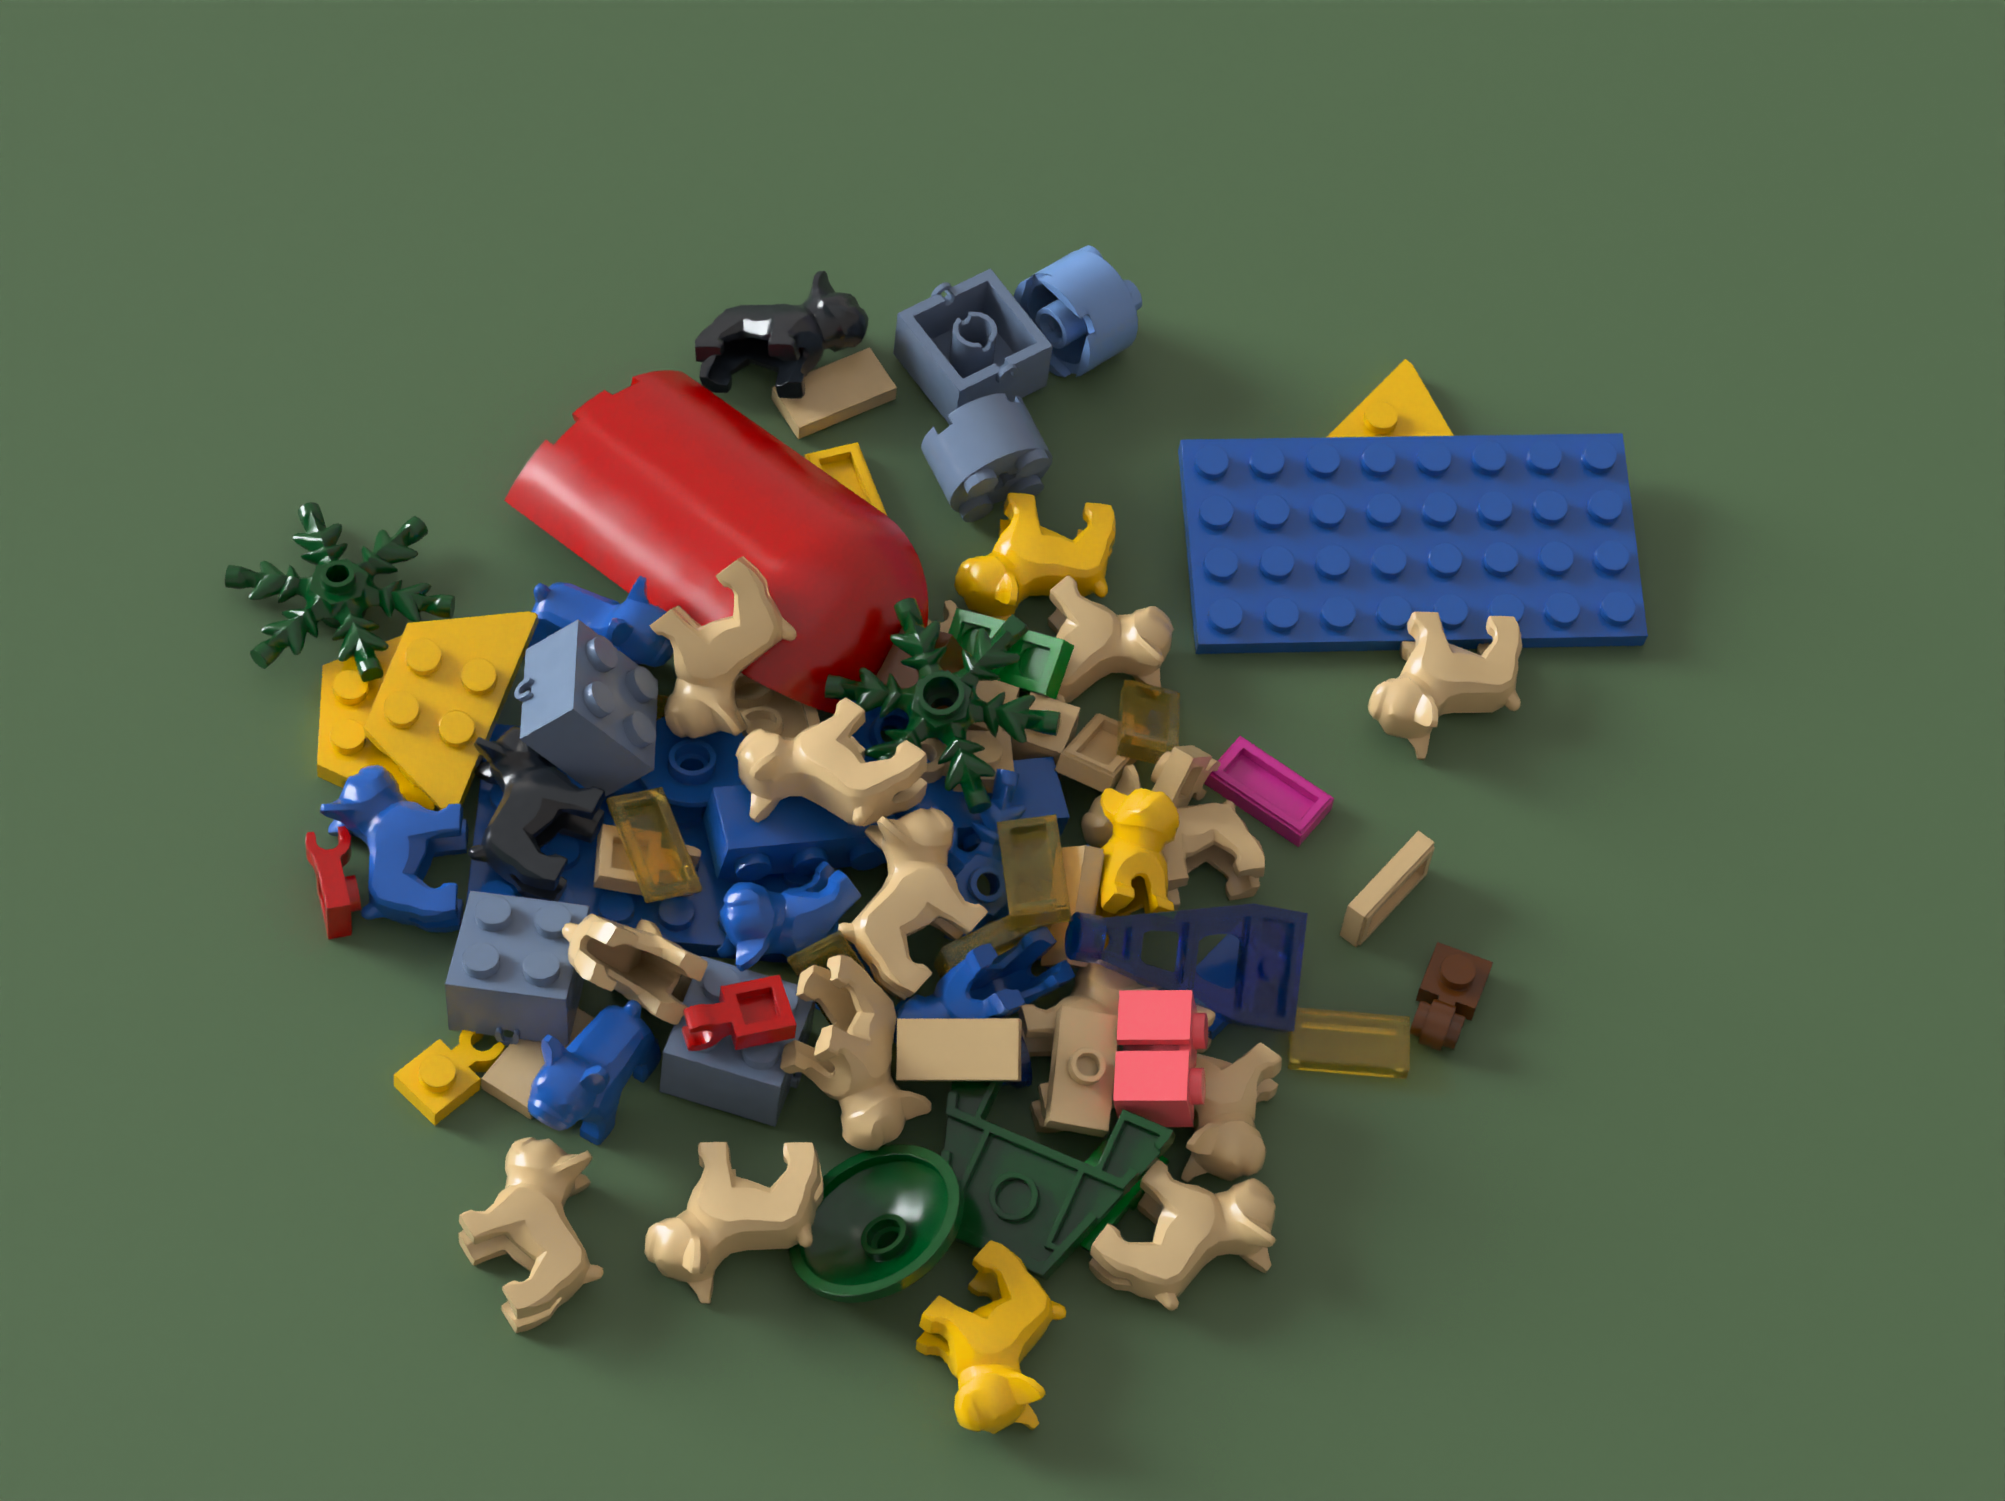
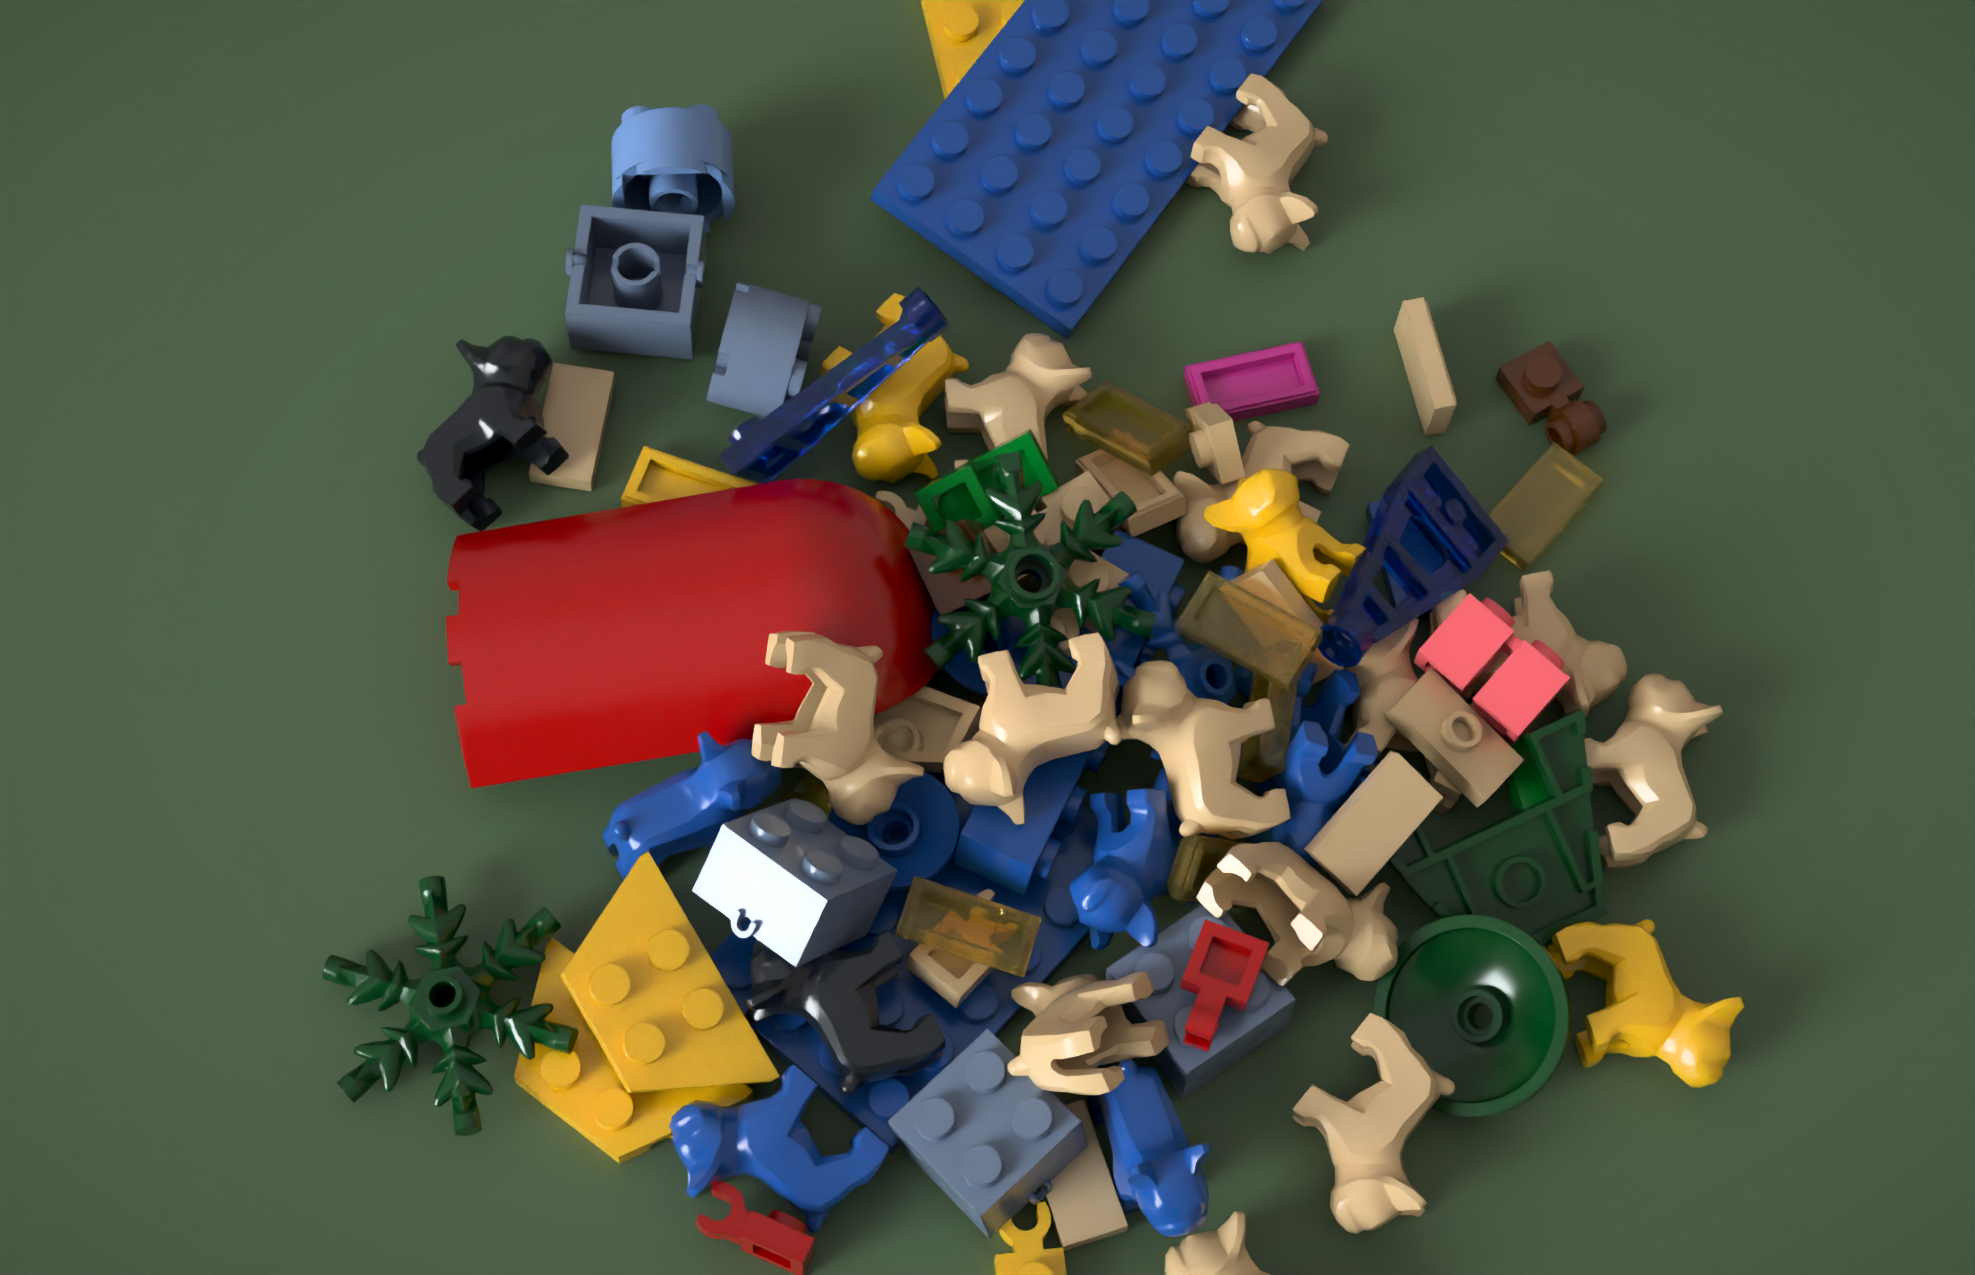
camera: 50 degrees left, 10 degrees up
none -> clear blue plate [718,287,951,484]

